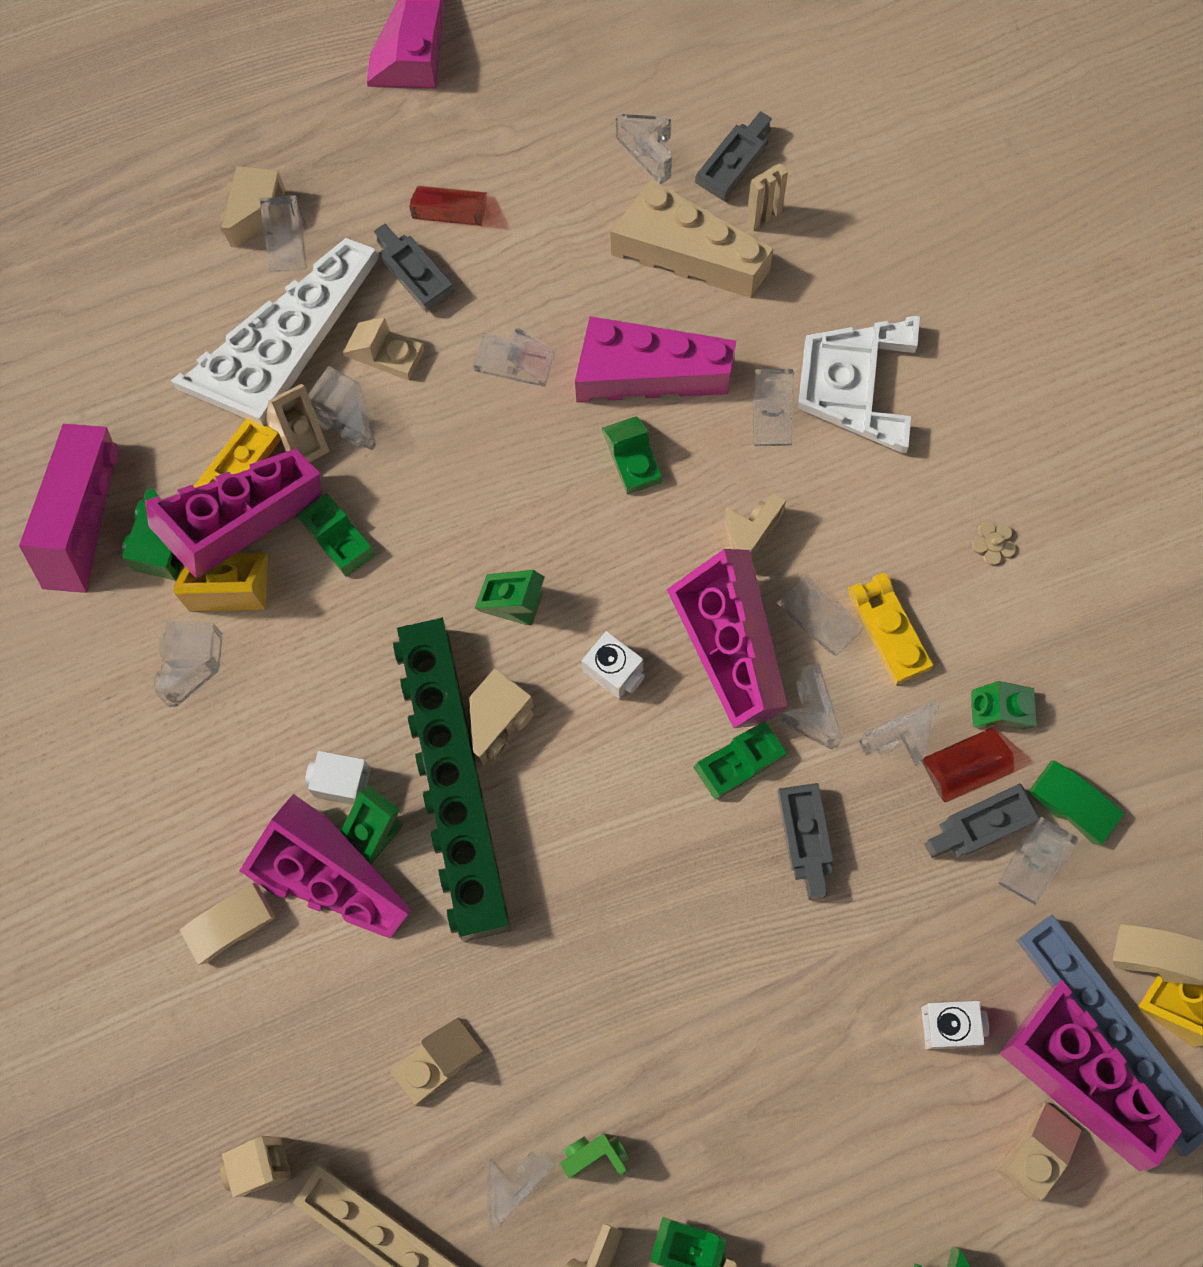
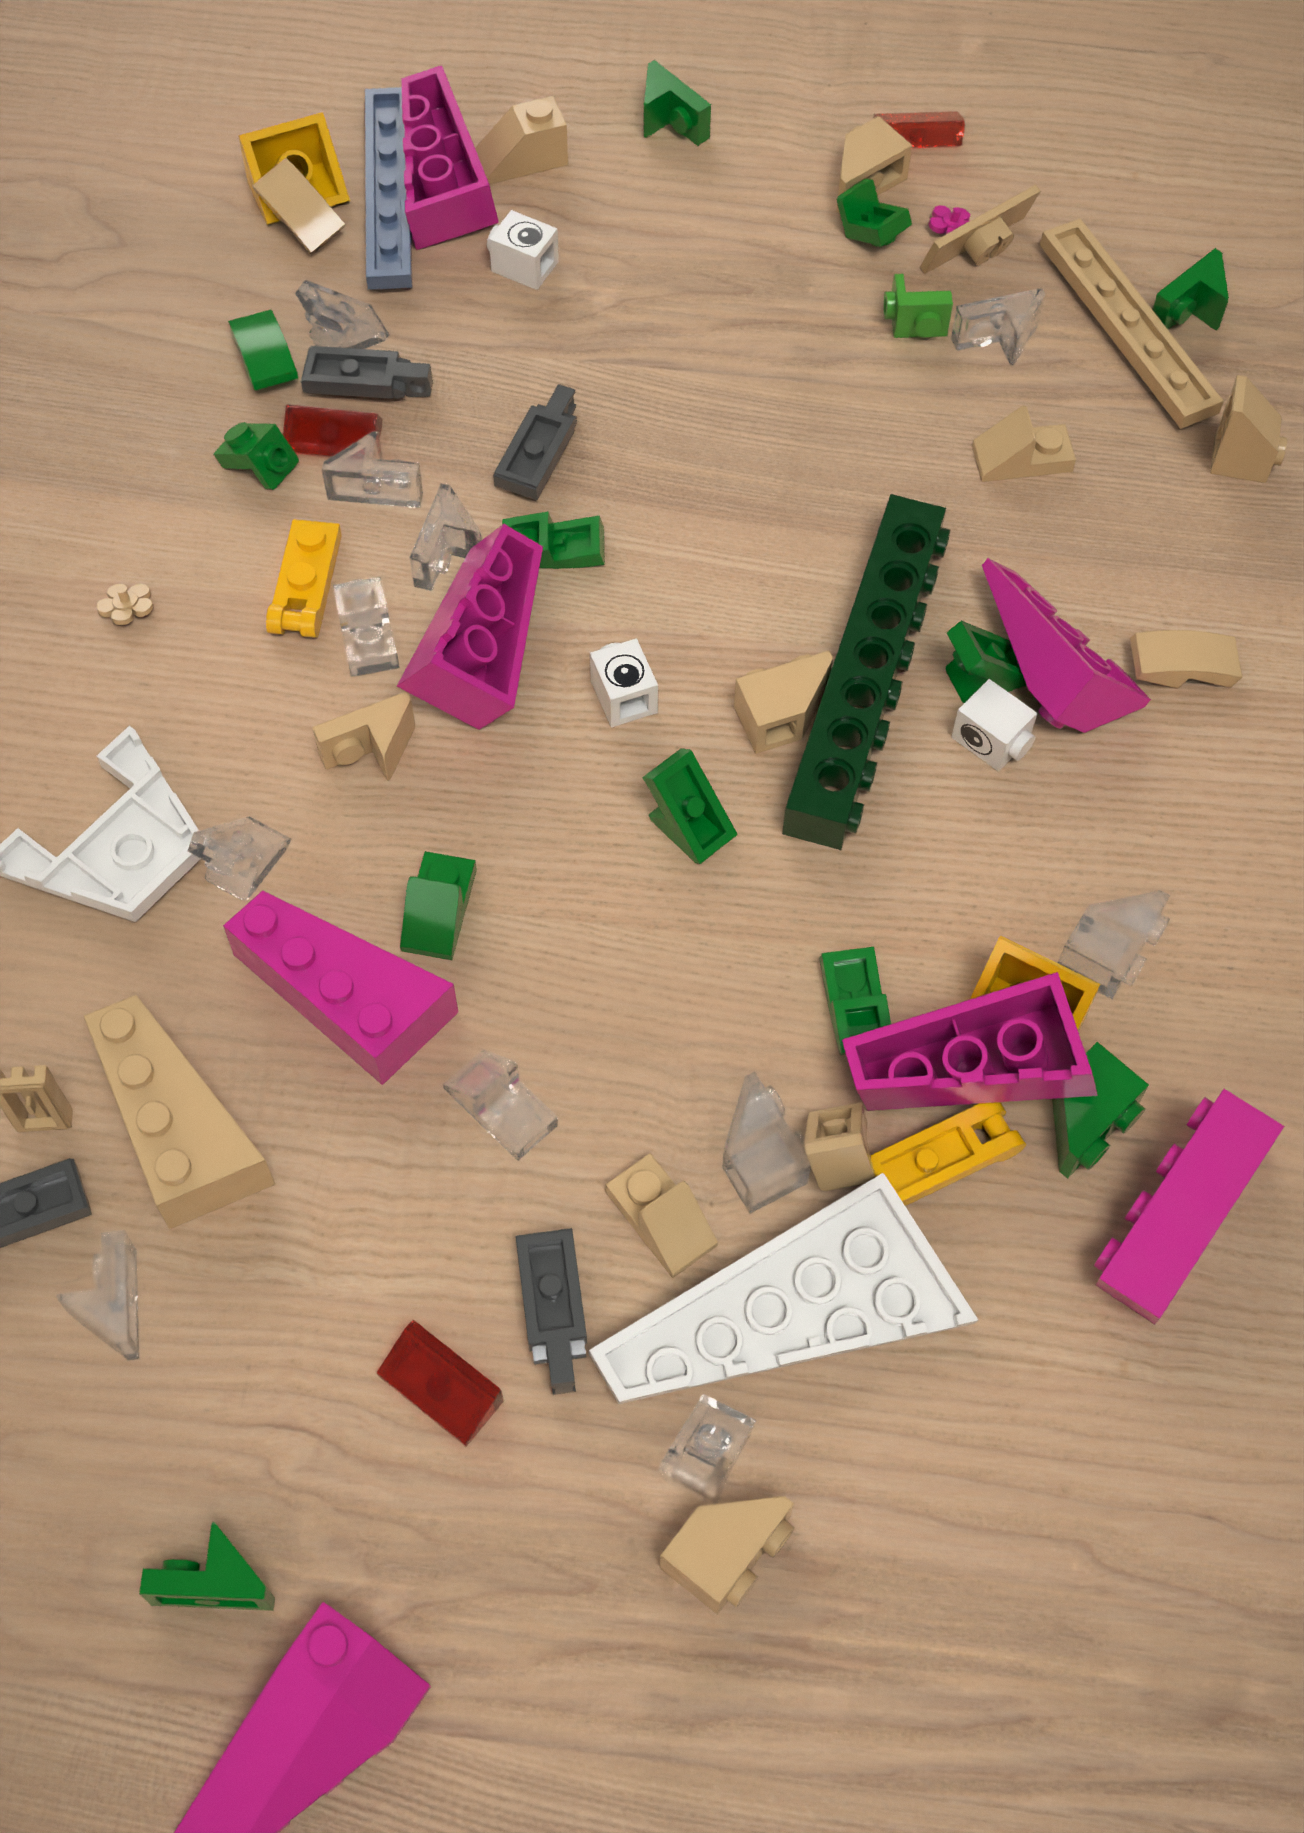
camera: 155 degrees left, 10 degrees down
none -> green slope [139,1522,275,1611]

